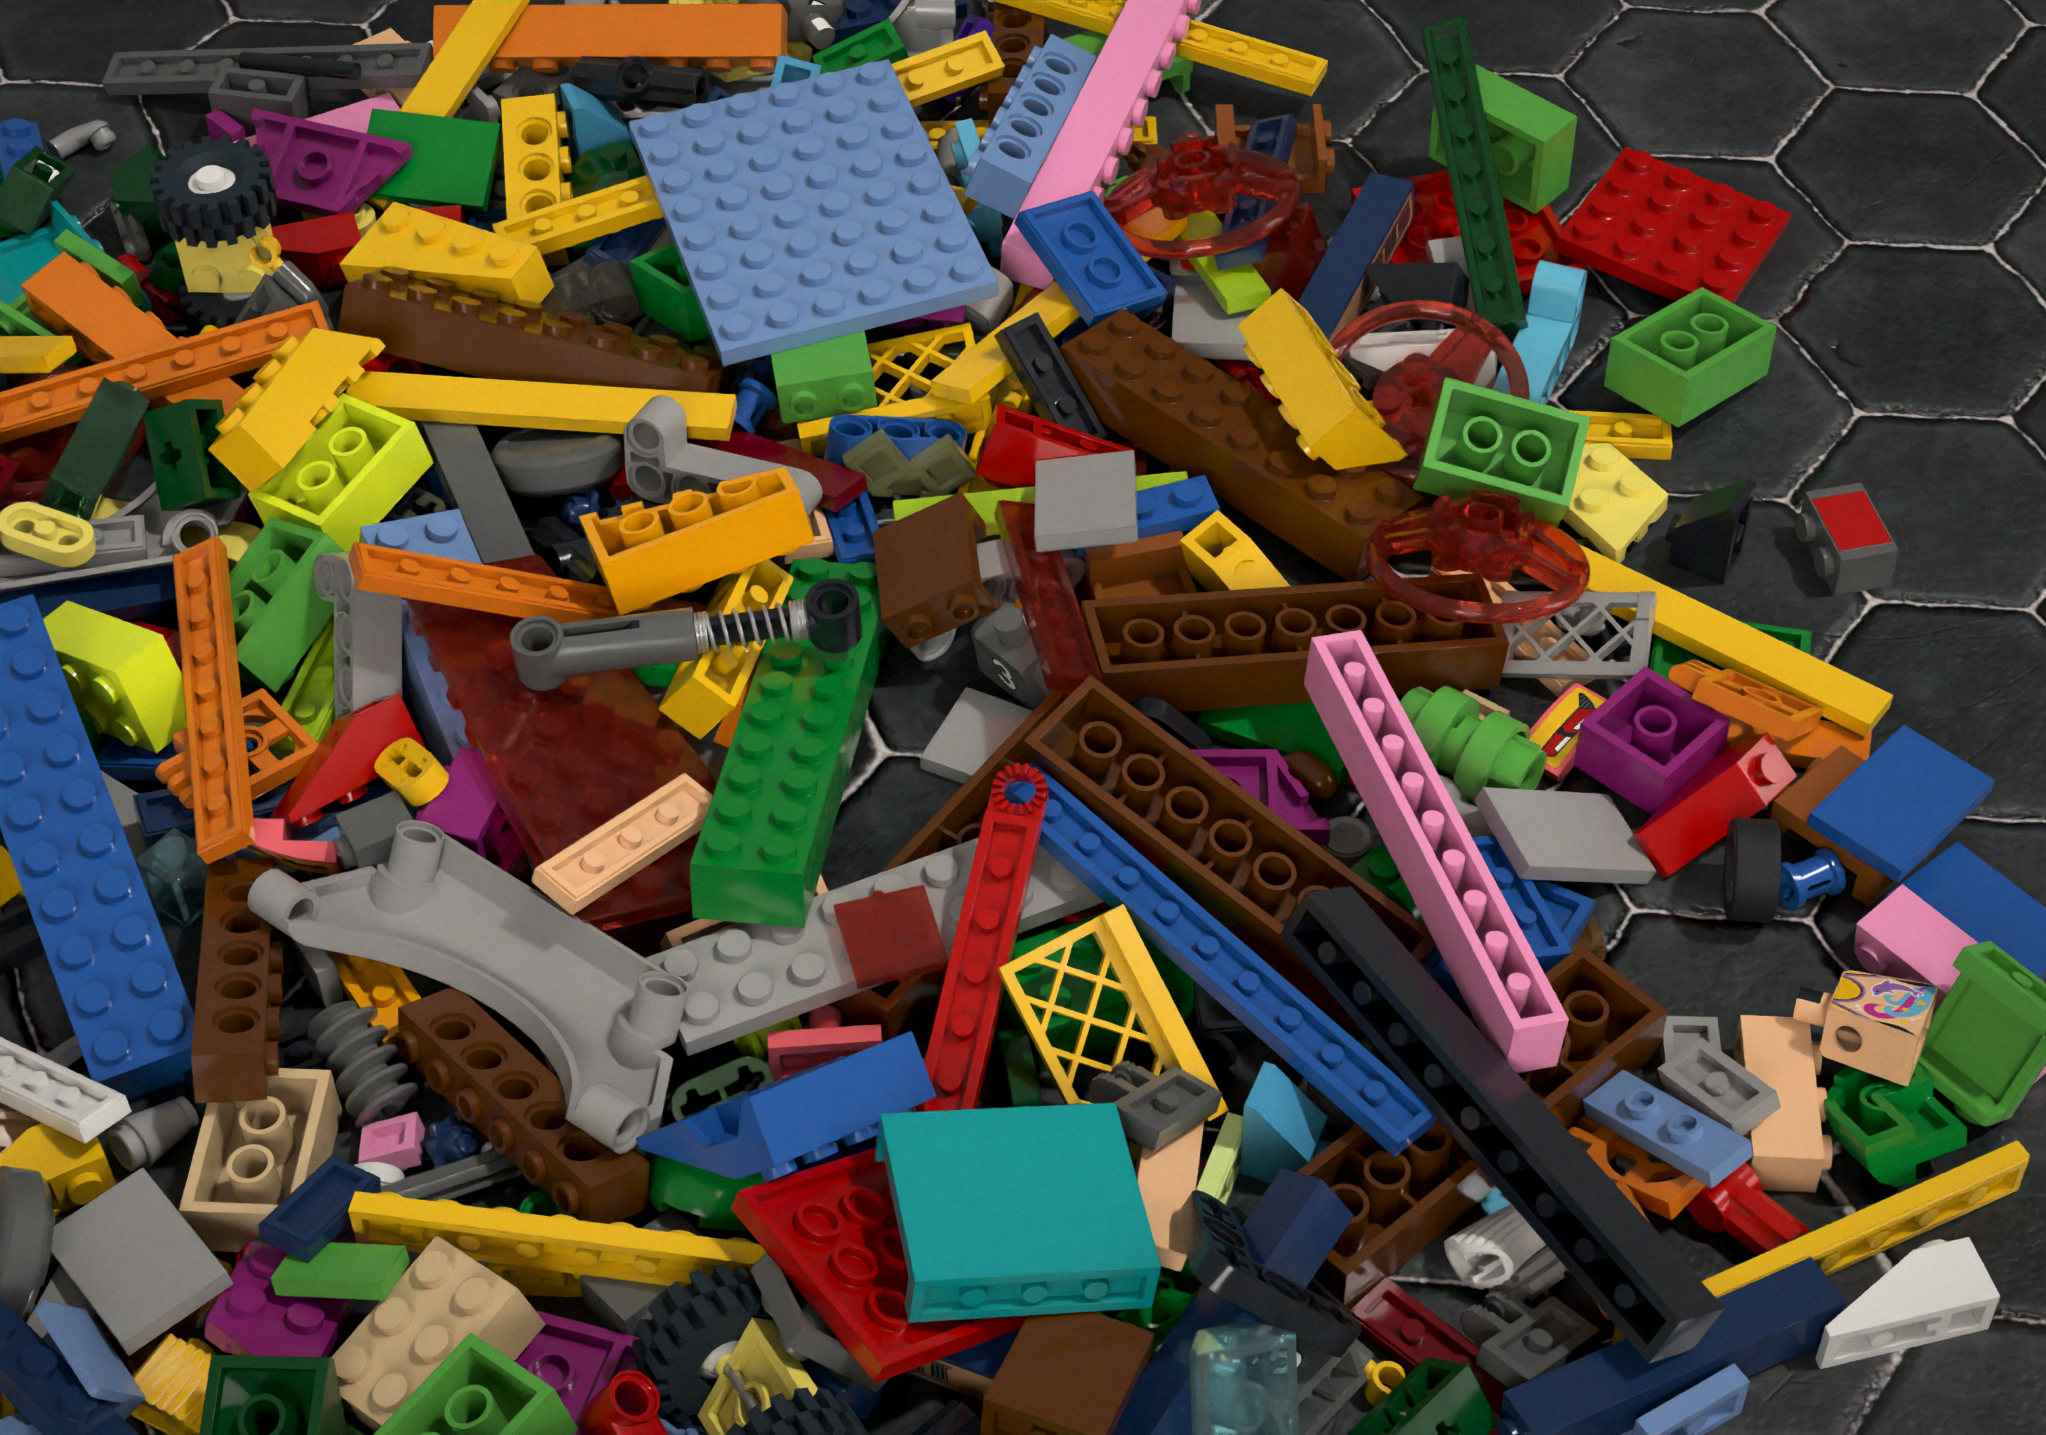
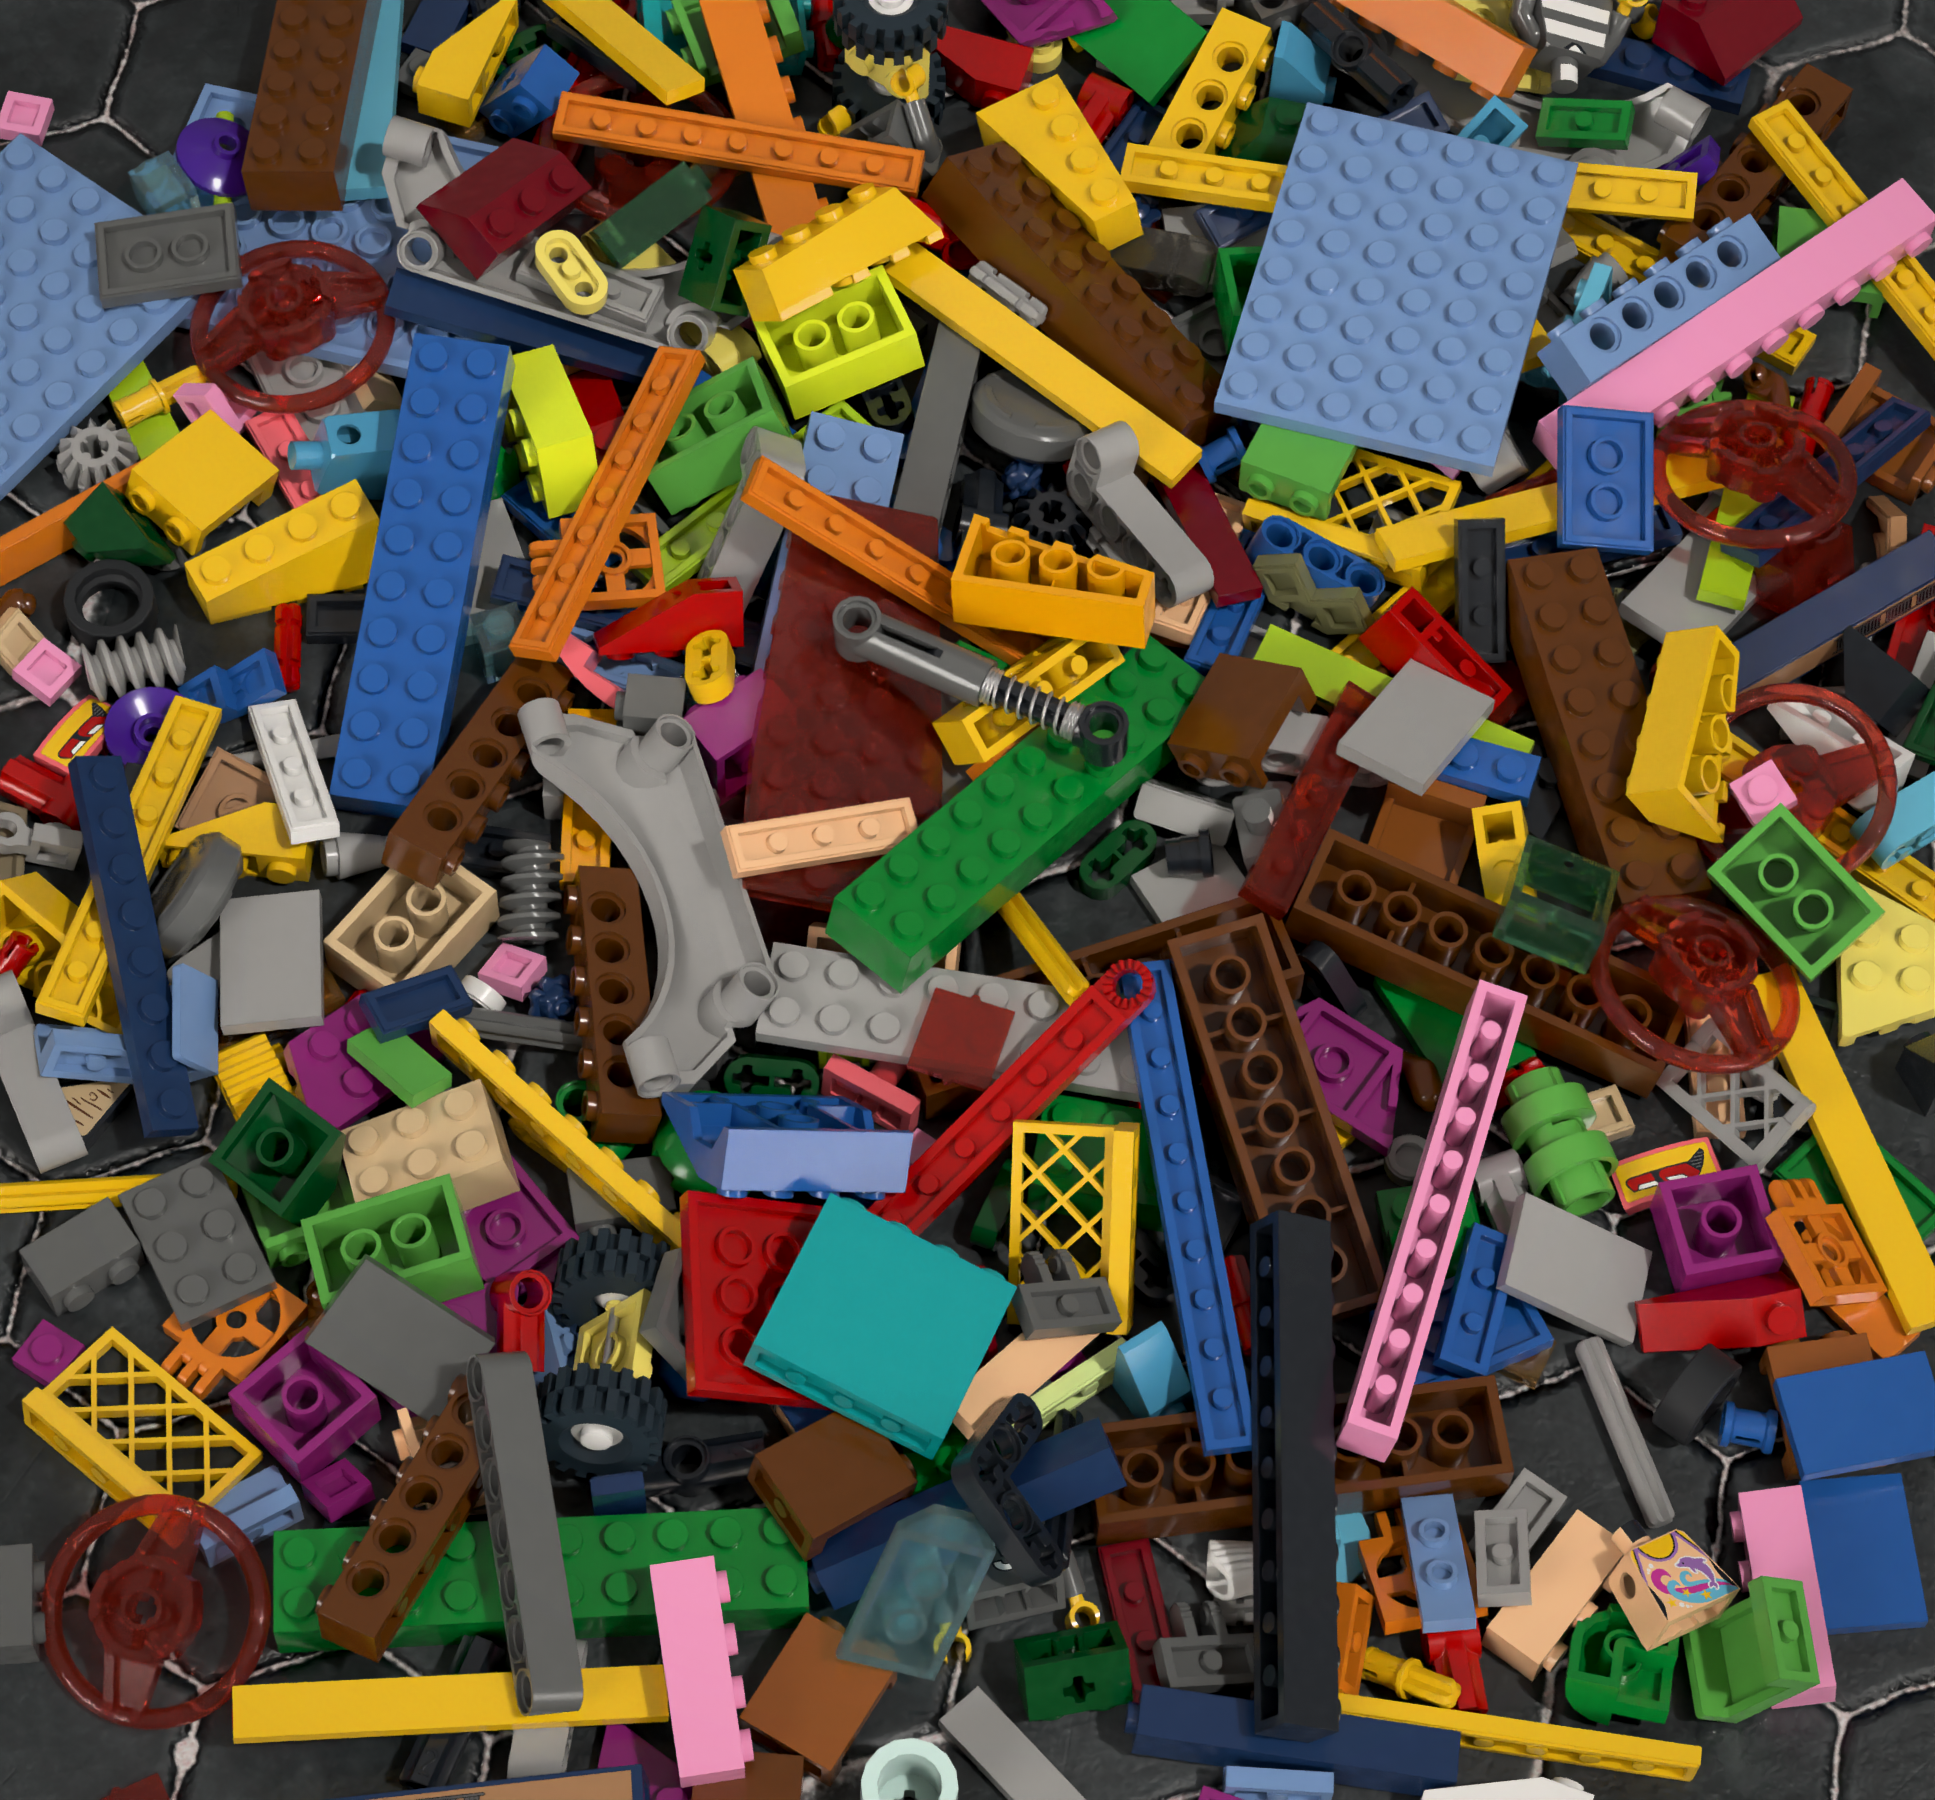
camera: 30 degrees right, 15 degrees up
none -> light grey axle [968,261,1048,328]
none -> yellow axle [997,892,1090,1006]
none -> dark green beam [1078,820,1157,901]
none -> light grey slope [1133,778,1236,846]
none -> black piece [1165,828,1214,878]
none -> yellow axle [1361,1646,1461,1709]
none -> clear green window [1492,834,1620,975]
none -> light grey axle [1575,1336,1675,1529]
none -> bright pink plate [1729,759,1798,827]
none -> medium nougat tile [1866,495,1907,559]

